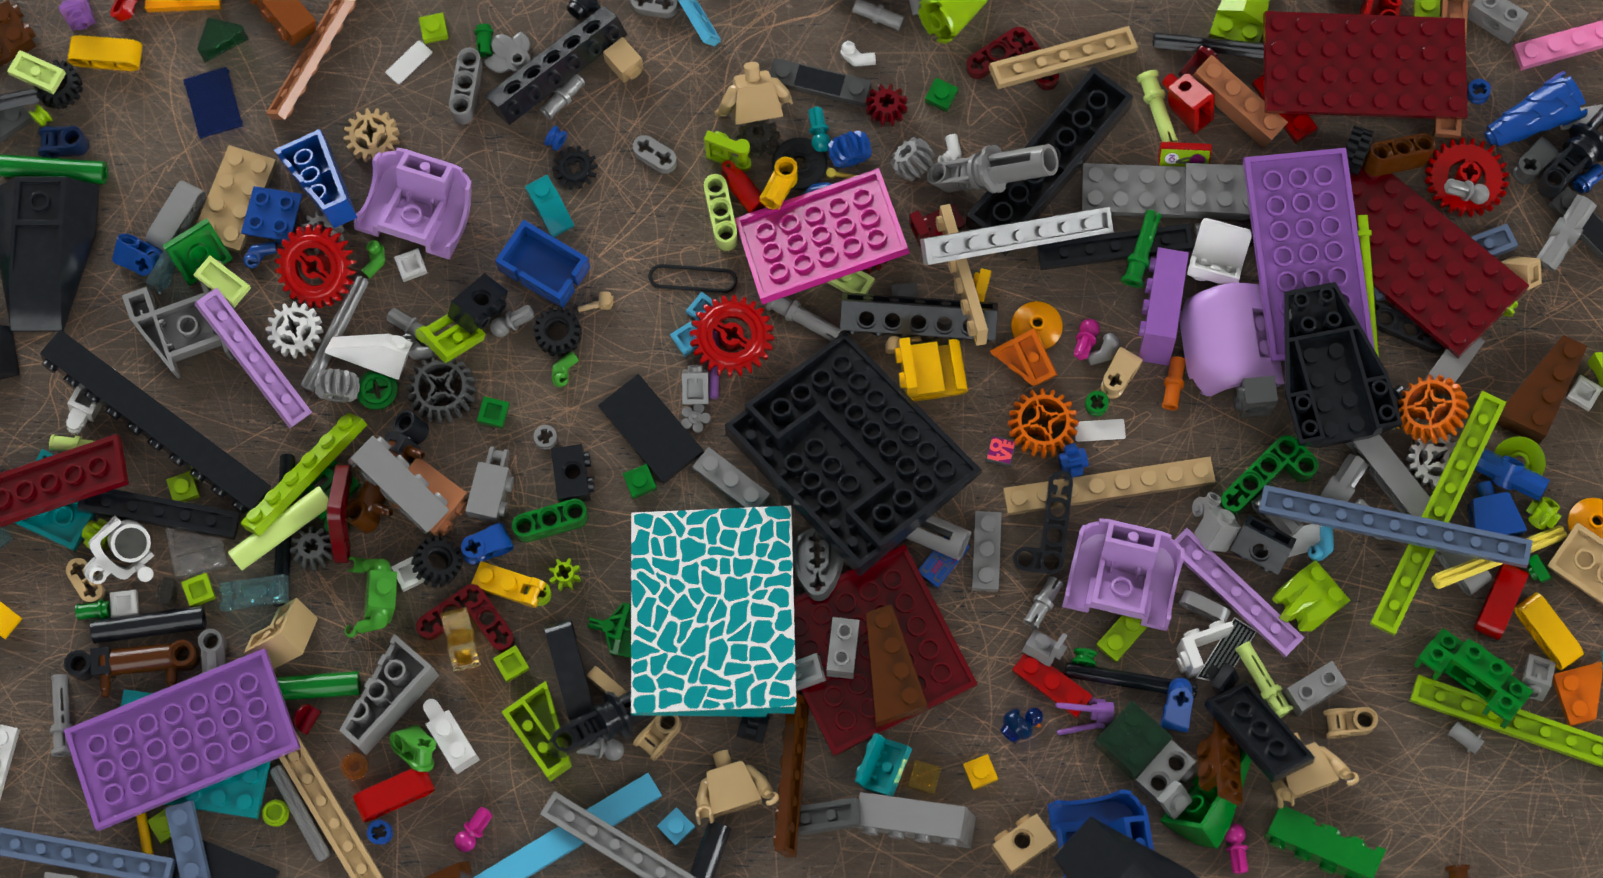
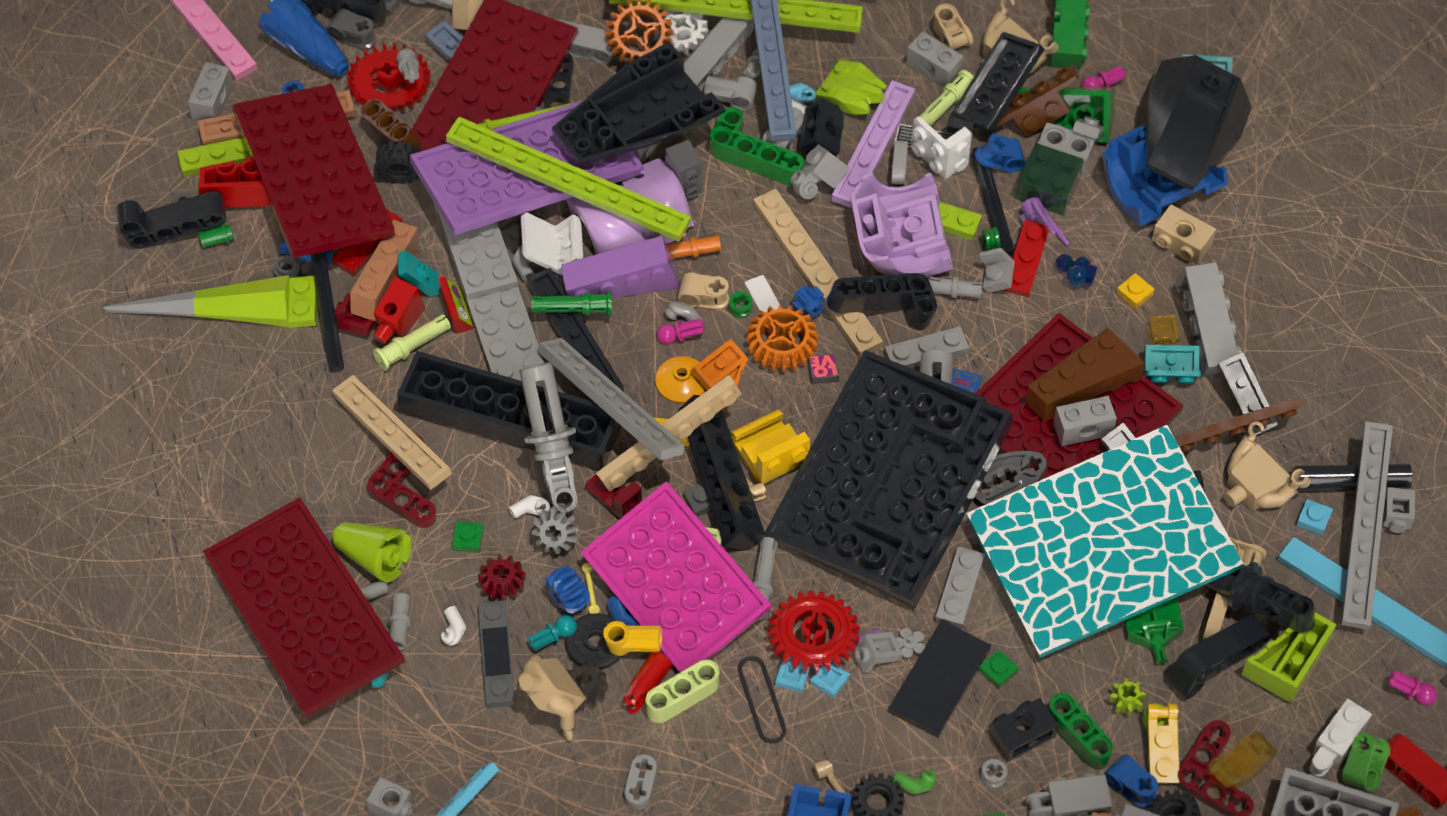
camera: 115 degrees left, 15 degrees down
lime plate [493,645,530,683] -> none
lime plate [704,130,752,172] -> none
none -> teal plate [398,250,439,298]
none -> lime plate [446,117,691,242]

